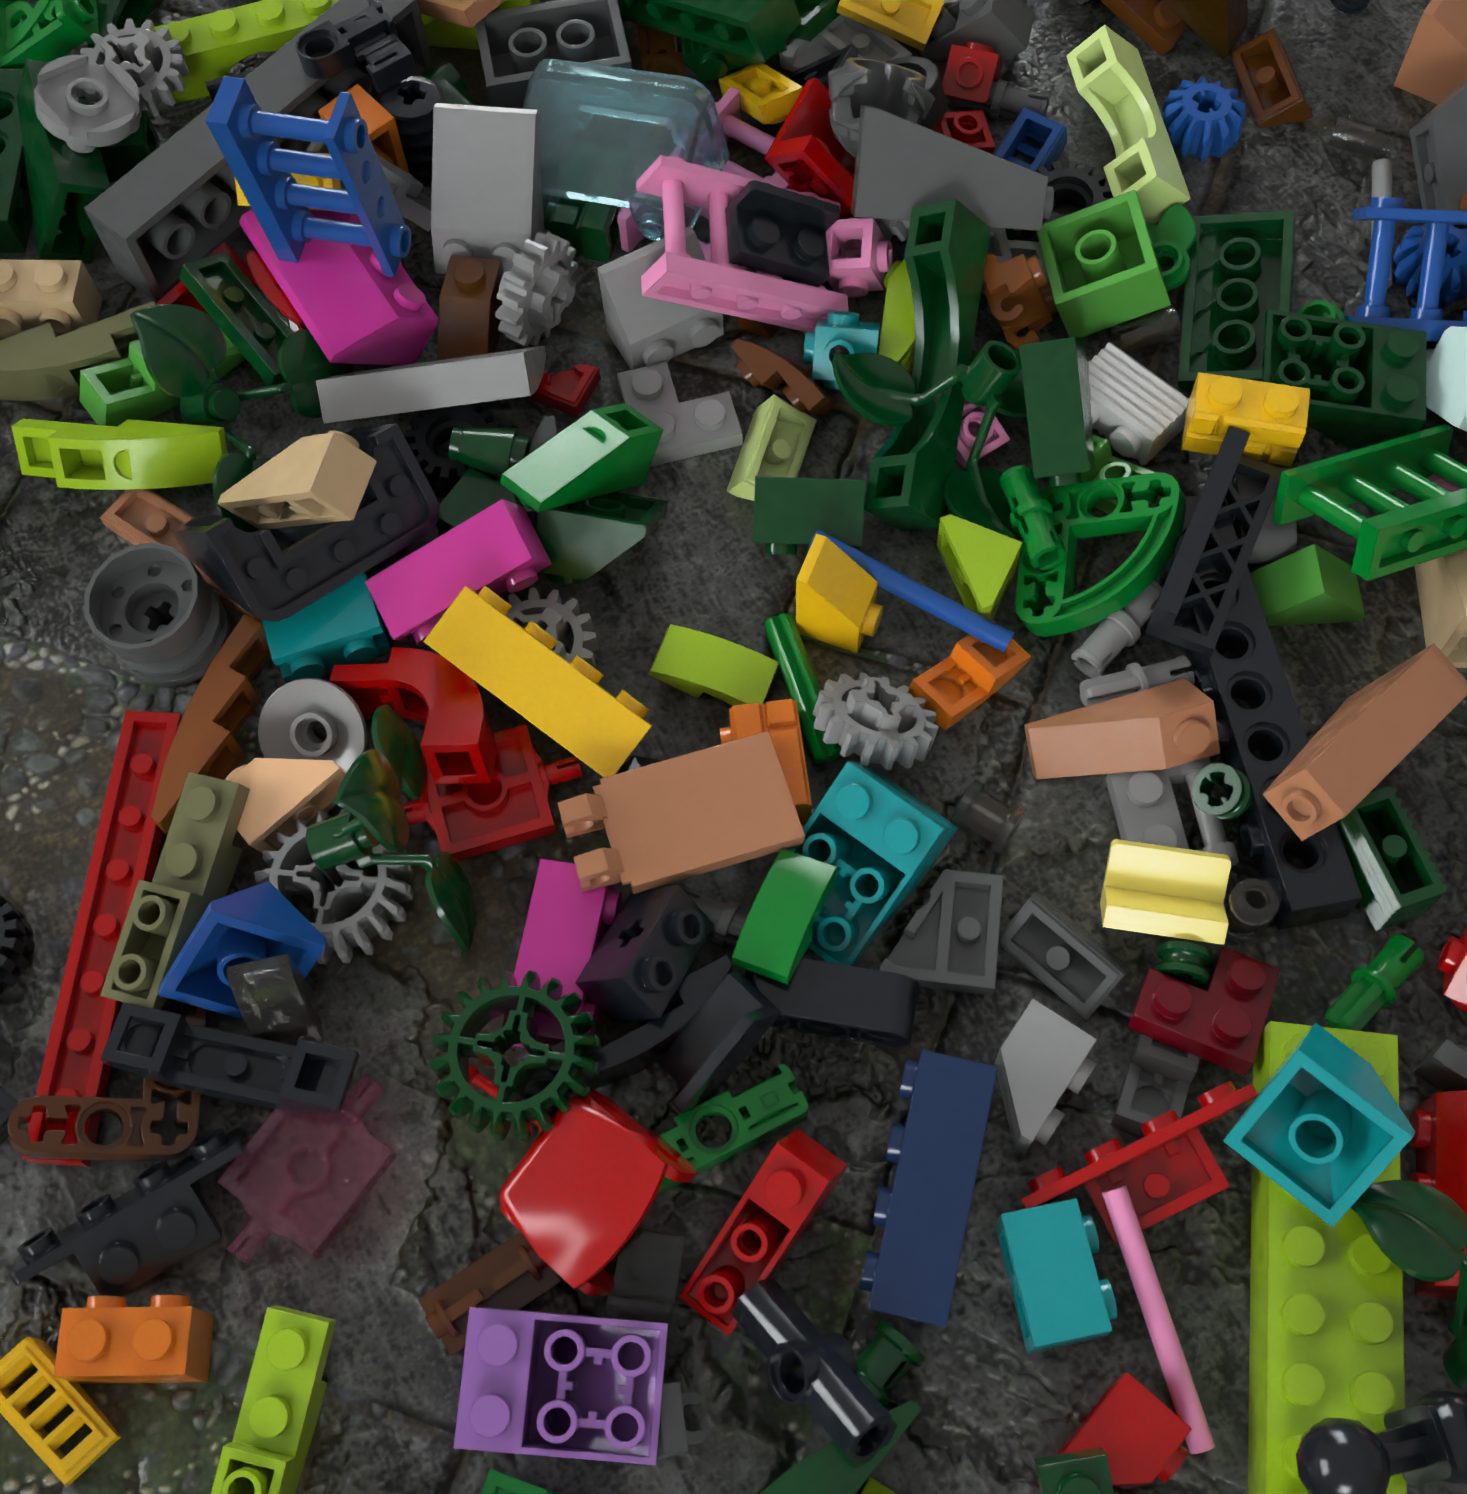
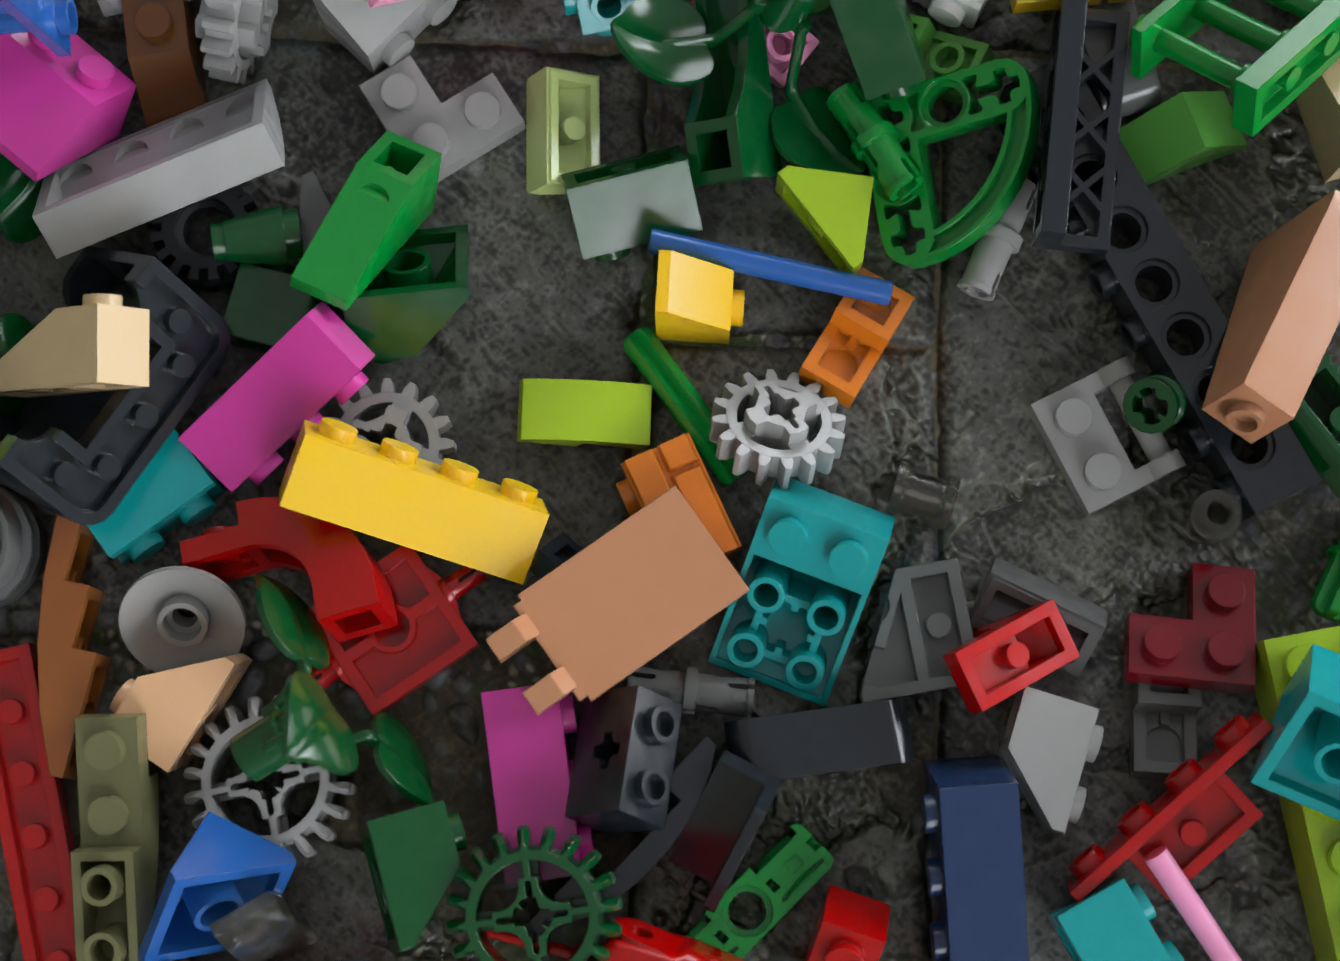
camera: 20 degrees left, 15 degrees up
red tile [532,364,601,417] -> none
reddish brown slope [730,338,839,416] -> none
green slope [732,848,837,985] -> none
nougat slope [1024,678,1220,779] -> none
light grey axle [1080,655,1195,707] -> none
light yellow panel [1100,839,1231,945] -> none
dark green bush [1155,941,1213,988] -> none
none -> dark green slope [359,800,467,952]
none -> red slope [943,599,1080,714]

